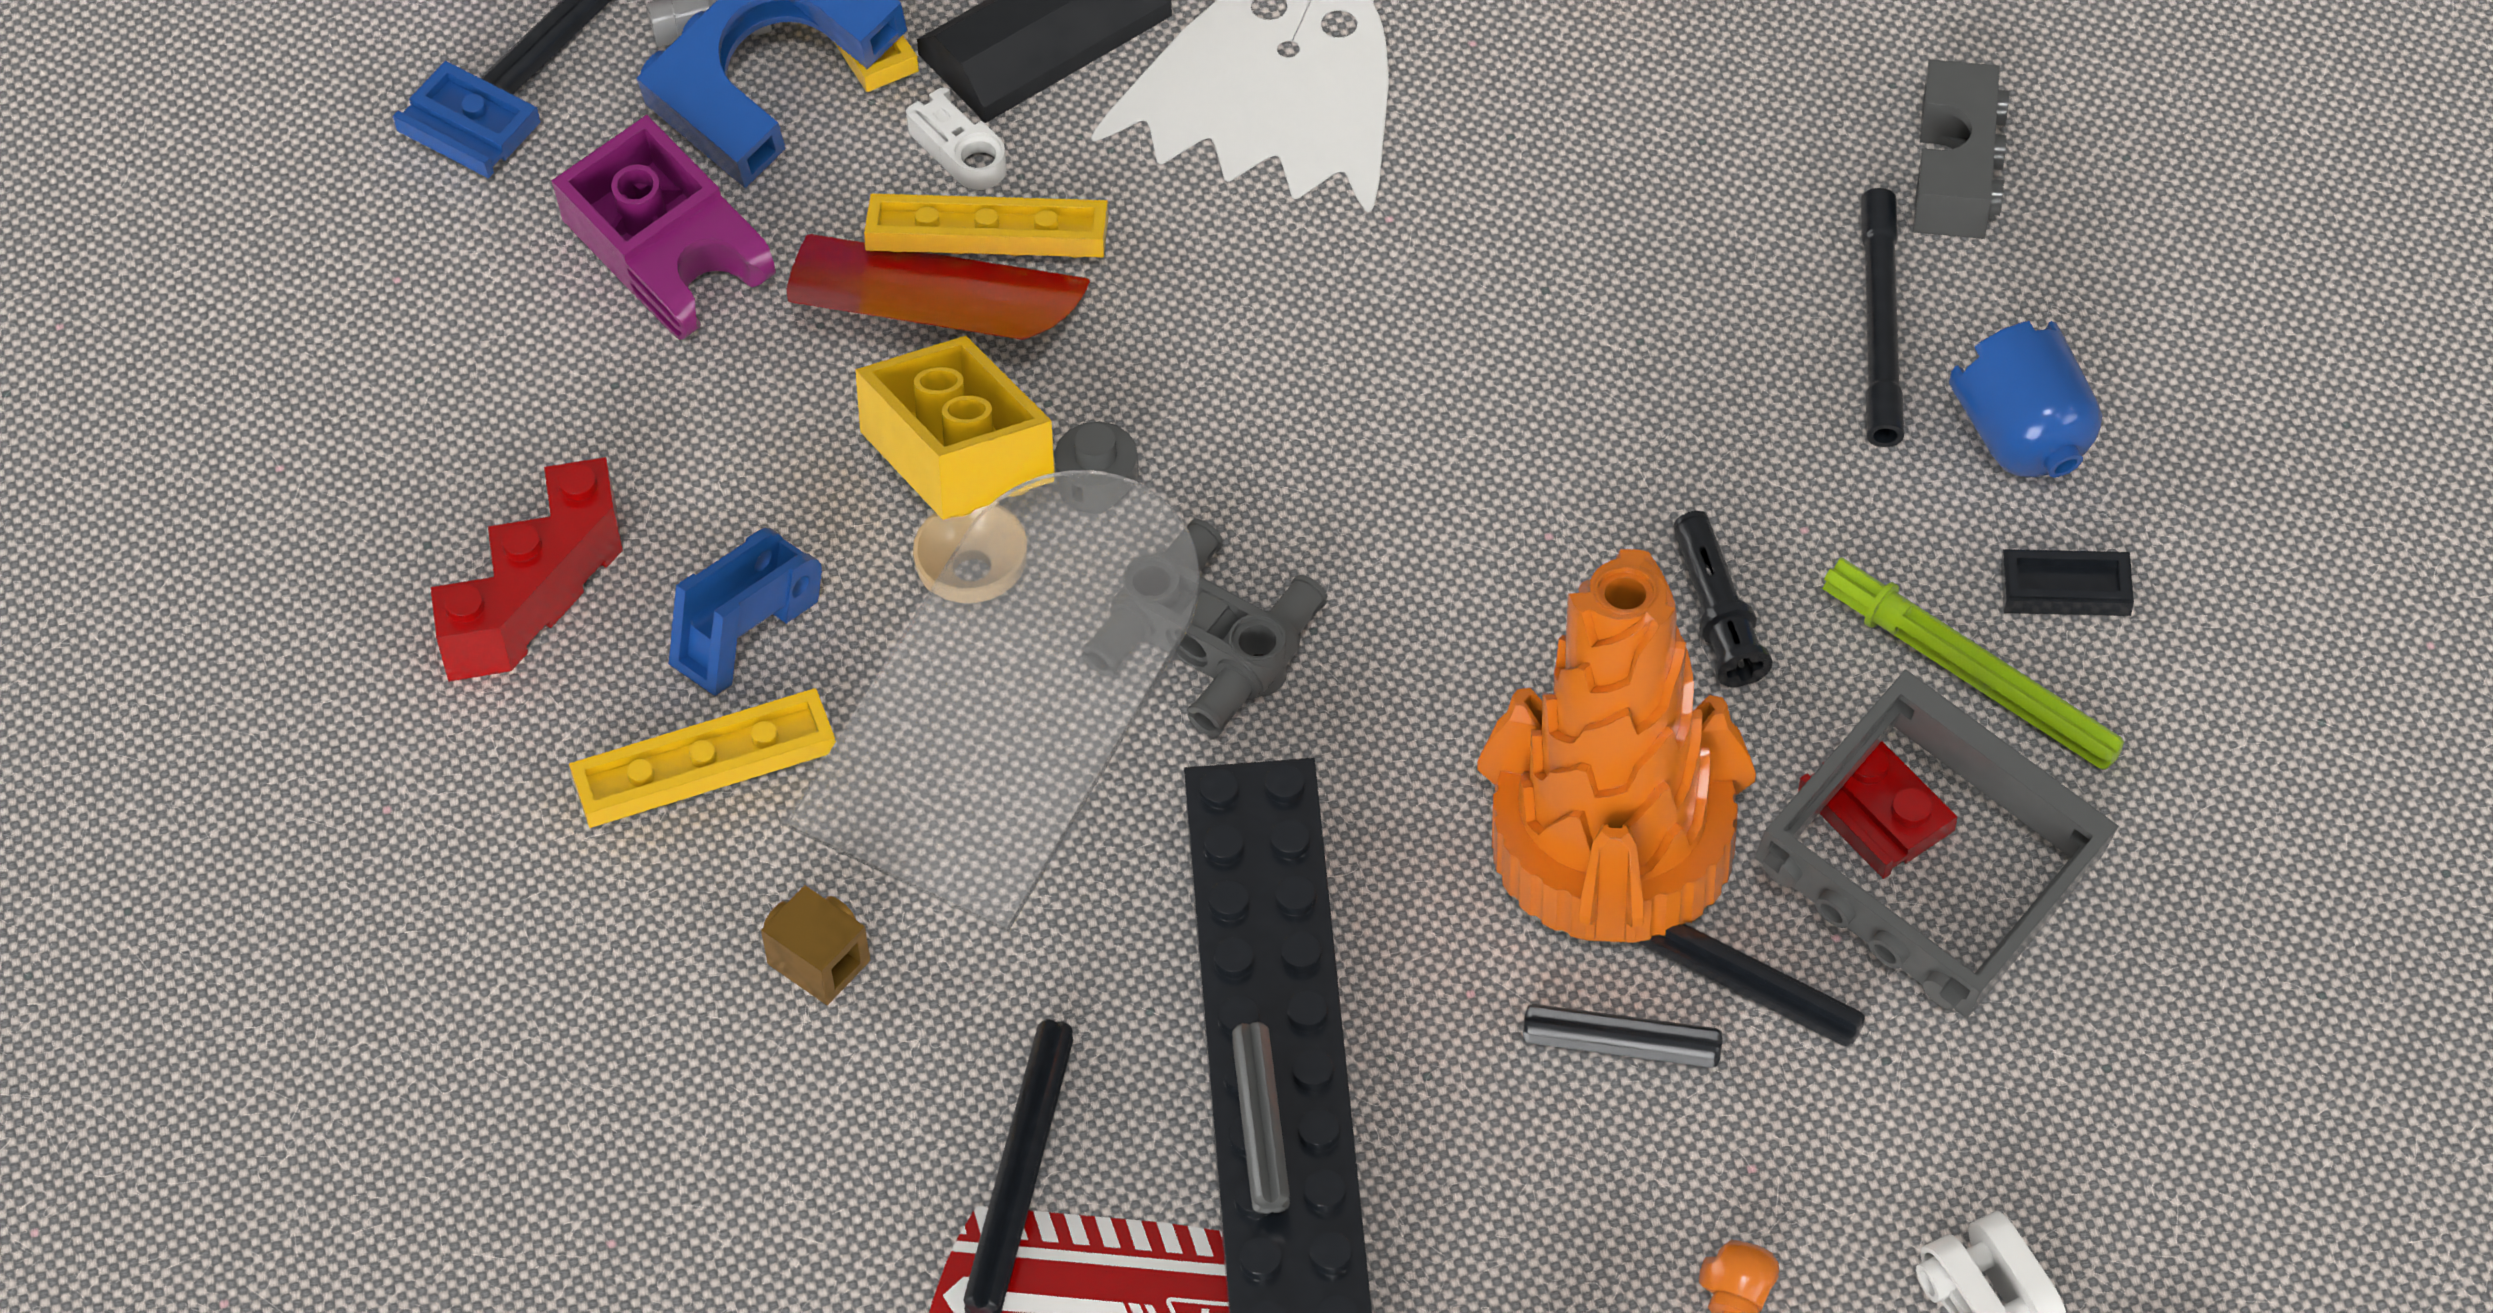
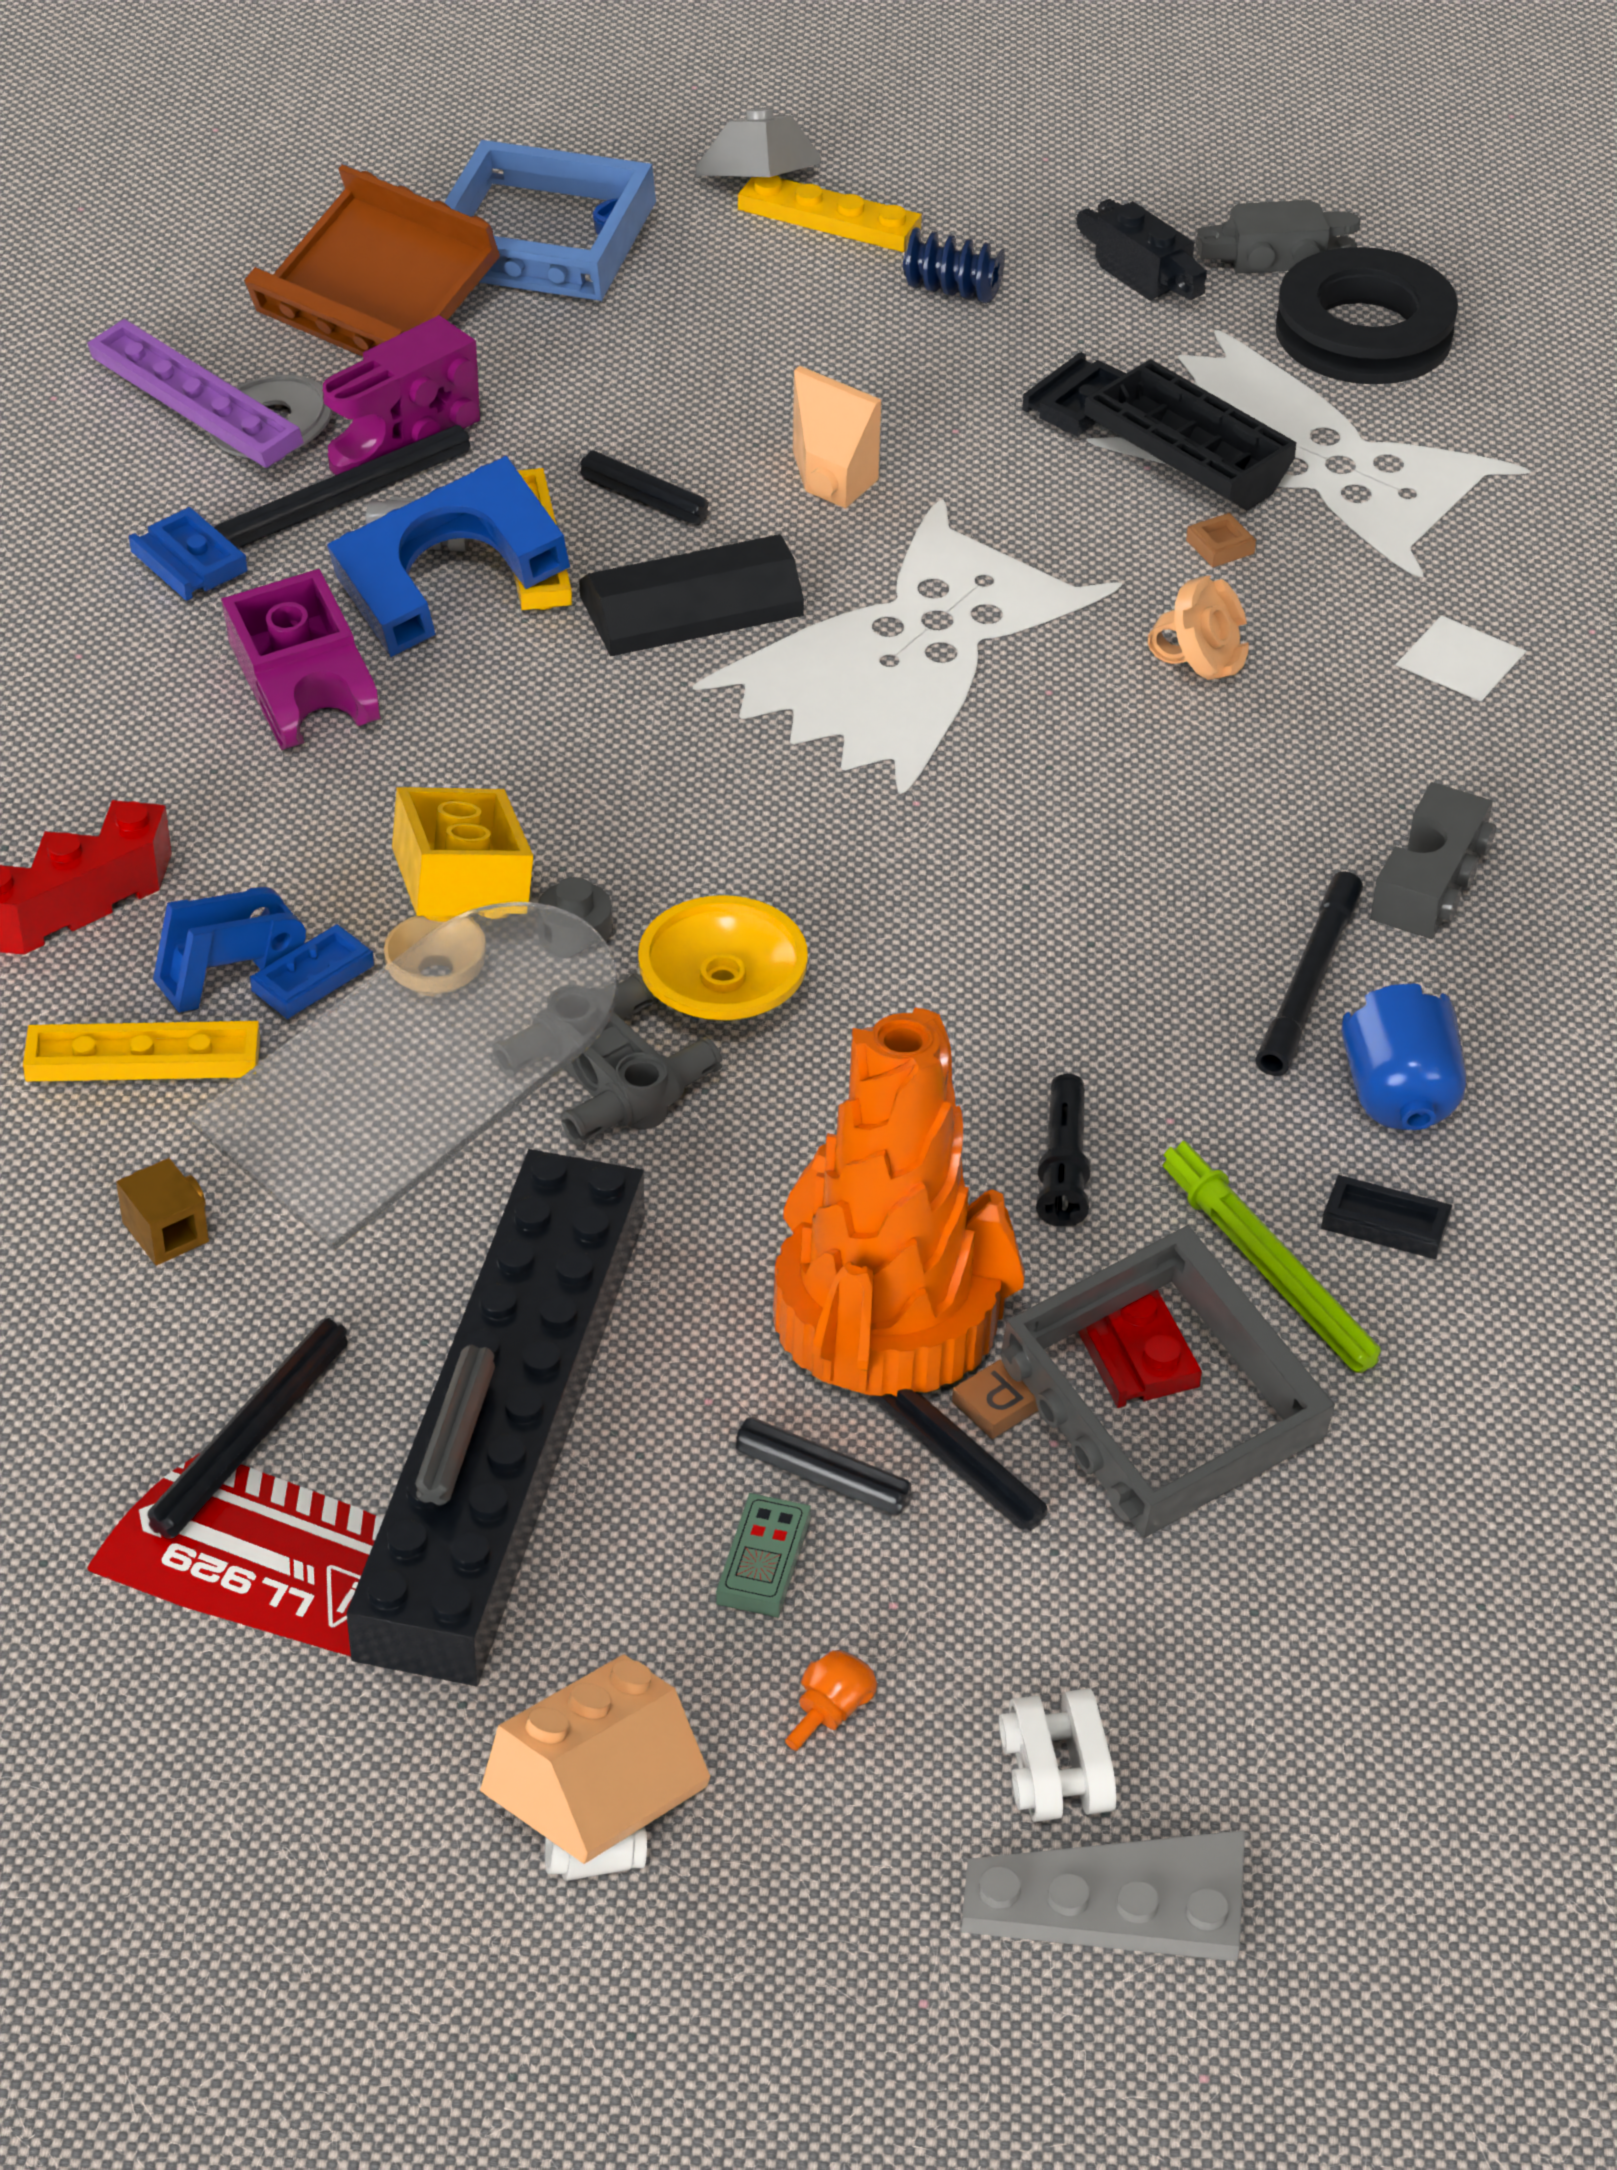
camera: 15 degrees right, 10 degrees down
red sticker [786,234,1090,340] -> none
yellow plate [864,193,1108,258] -> none
white piece [906,88,1007,190] -> none
none -> blue plate [250,924,374,1019]
none -> yellow dish [638,895,808,1021]
none -> sand green tile [716,1493,811,1618]
none -> medium nougat tile [952,1359,1039,1439]

